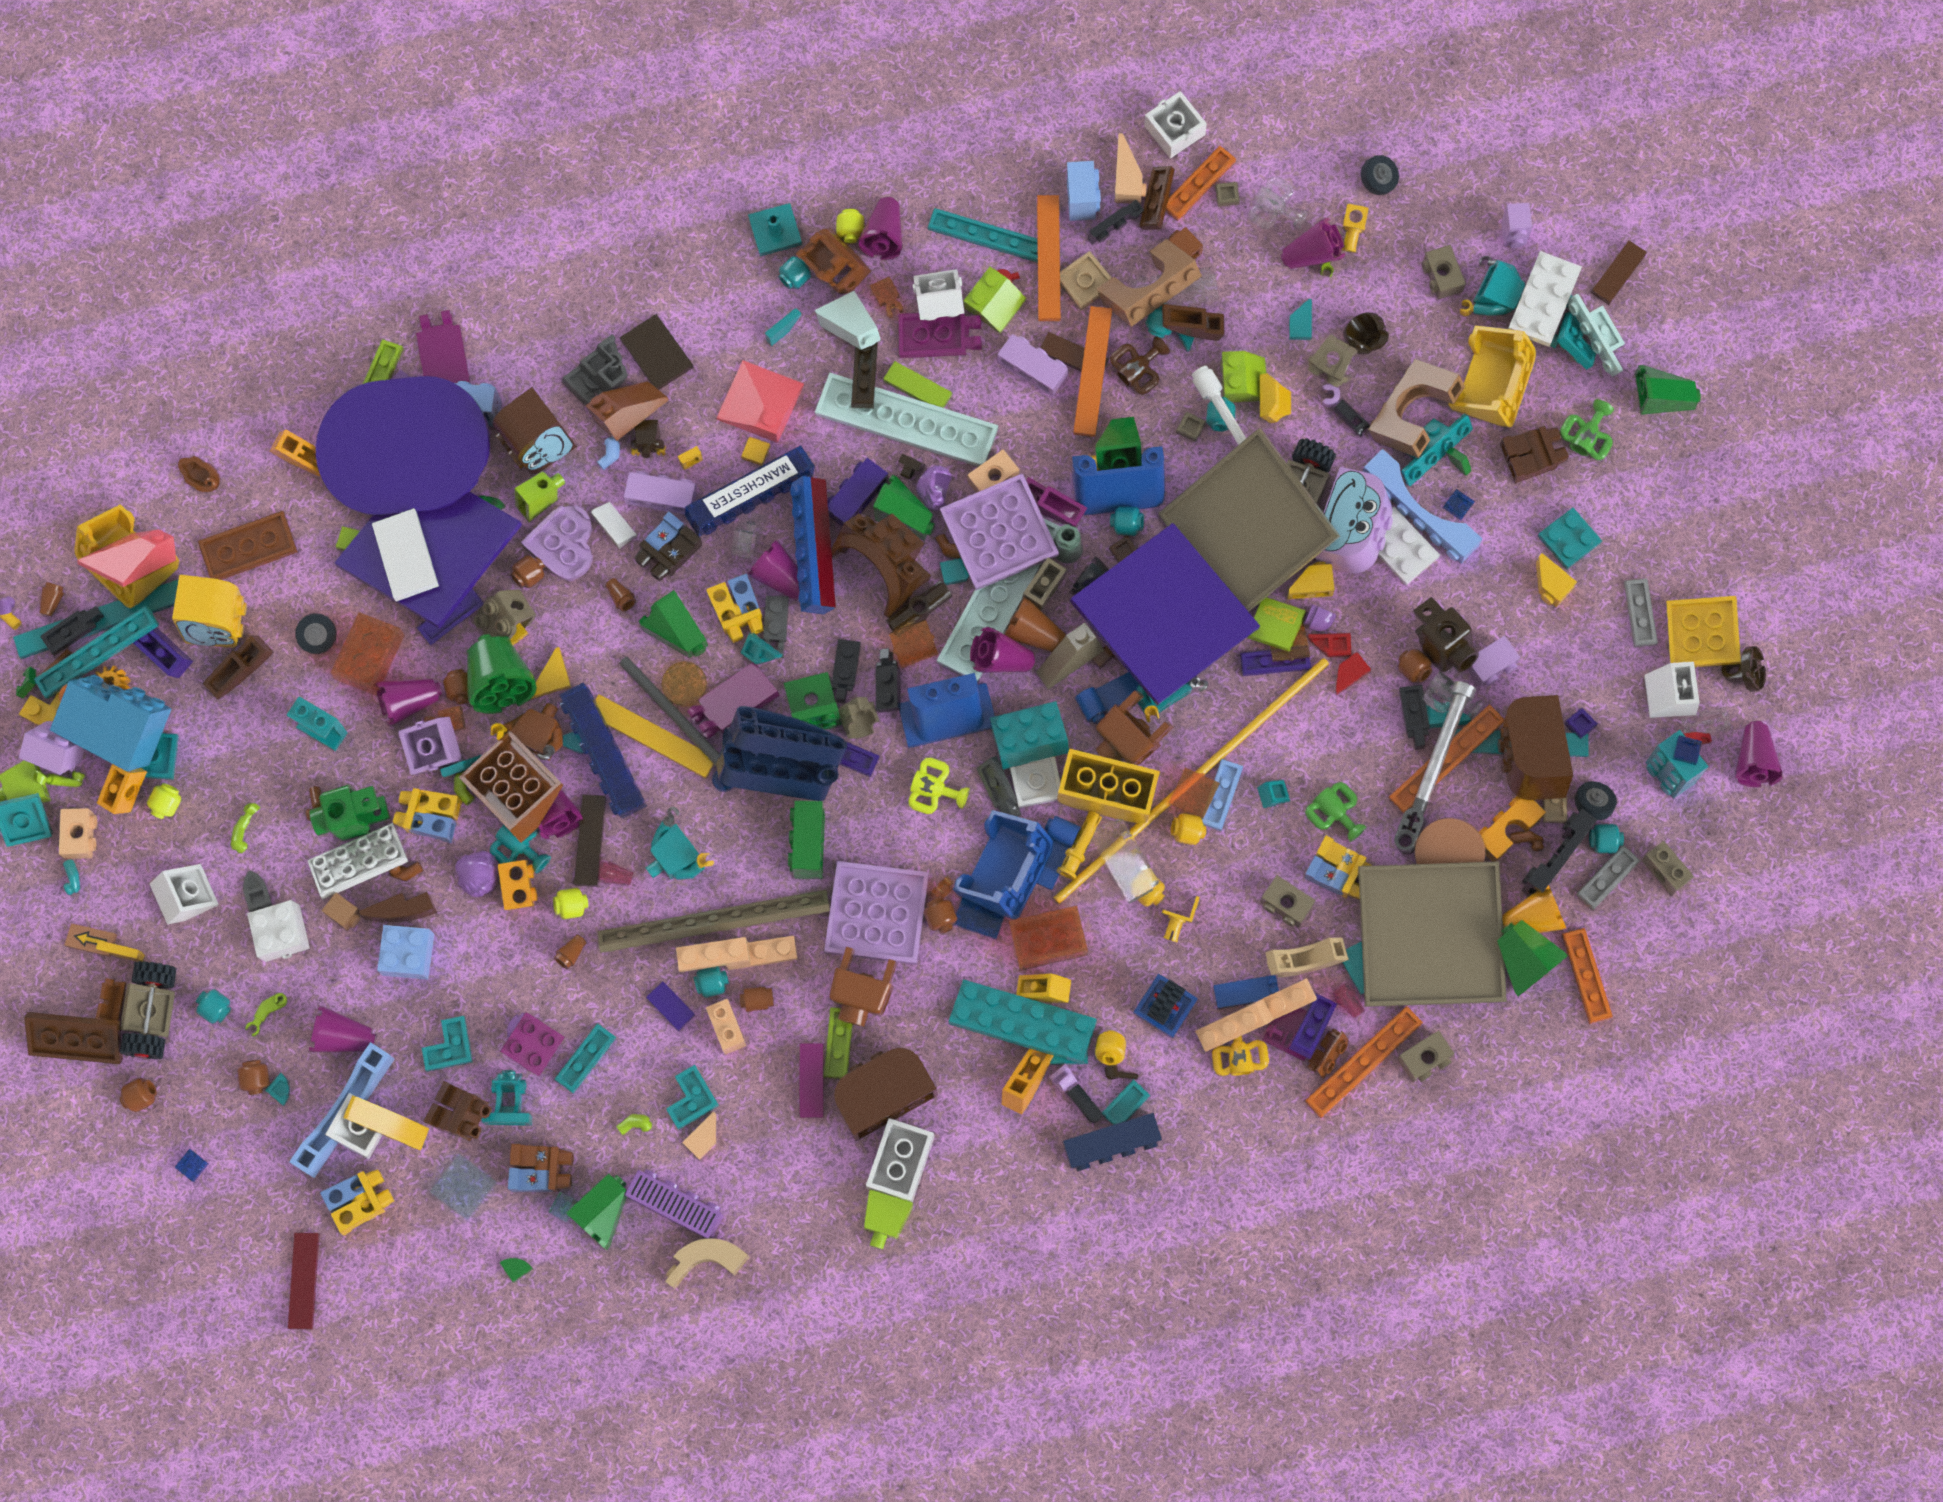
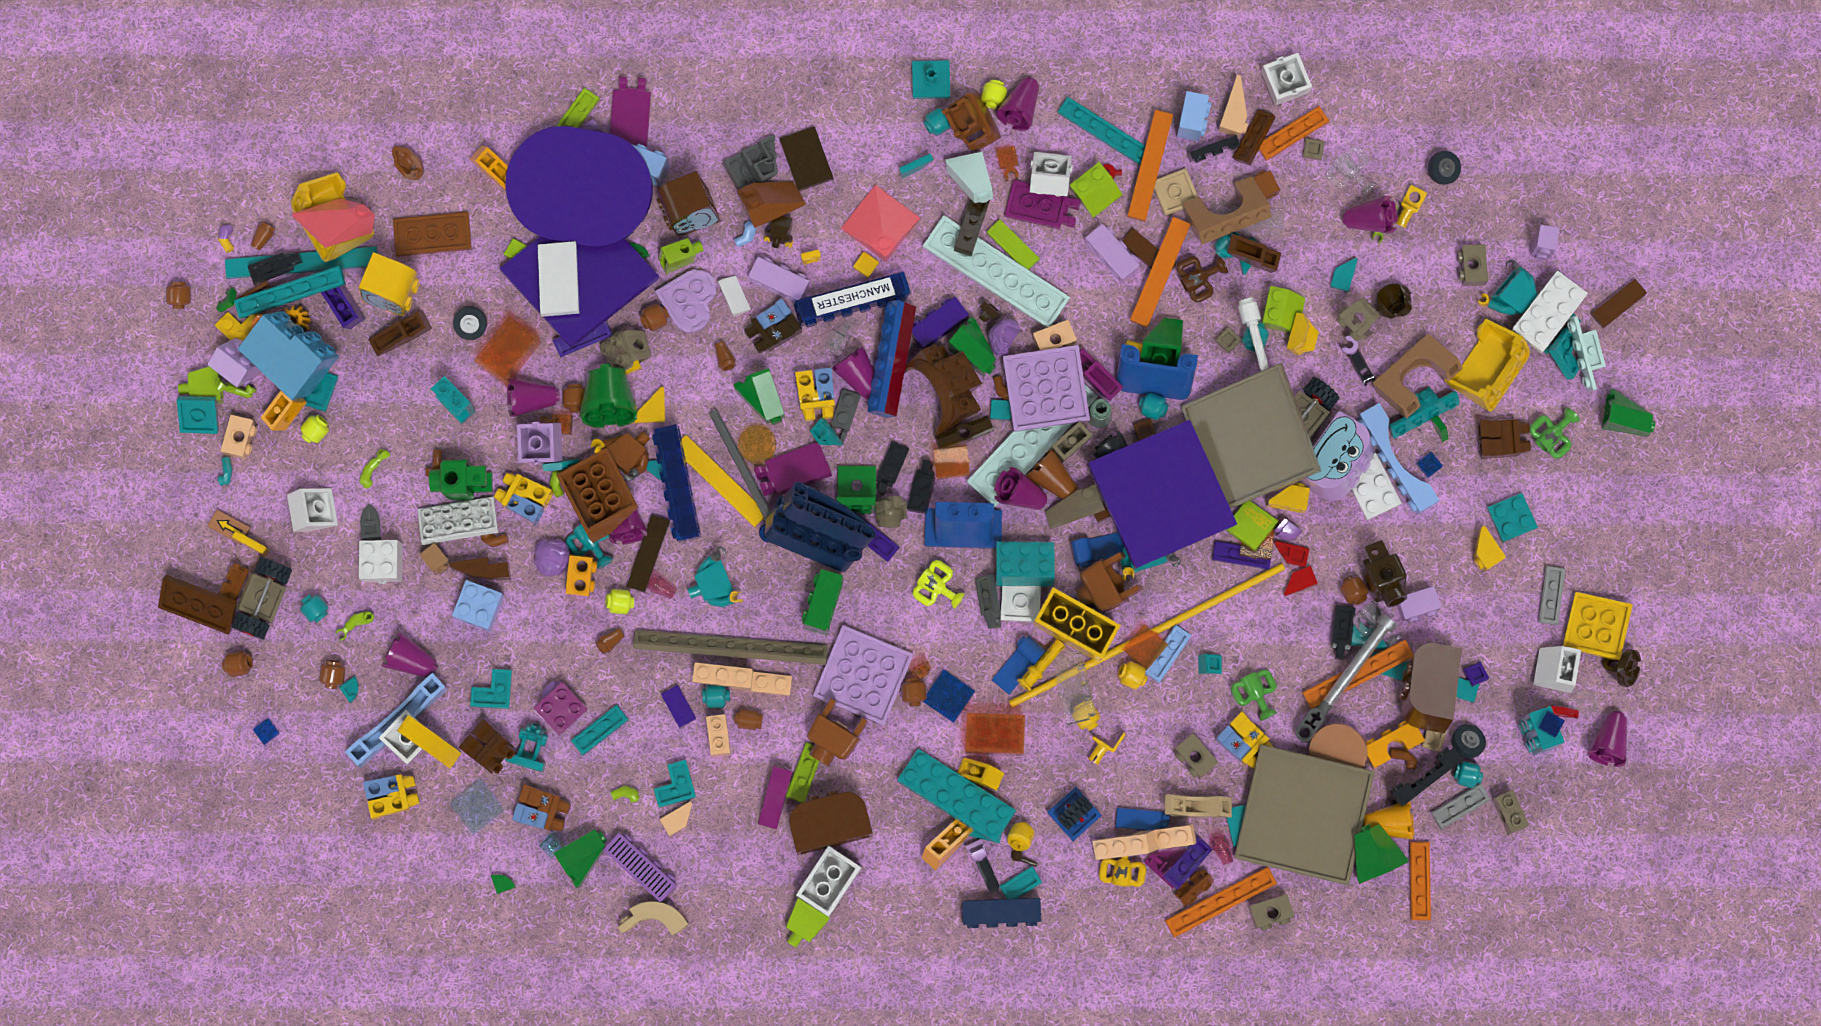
camera: 10 degrees right, 5 degrees up
dark red tile [288,1233,320,1330] -> none
blue windscreen [953,810,1053,920] -> none

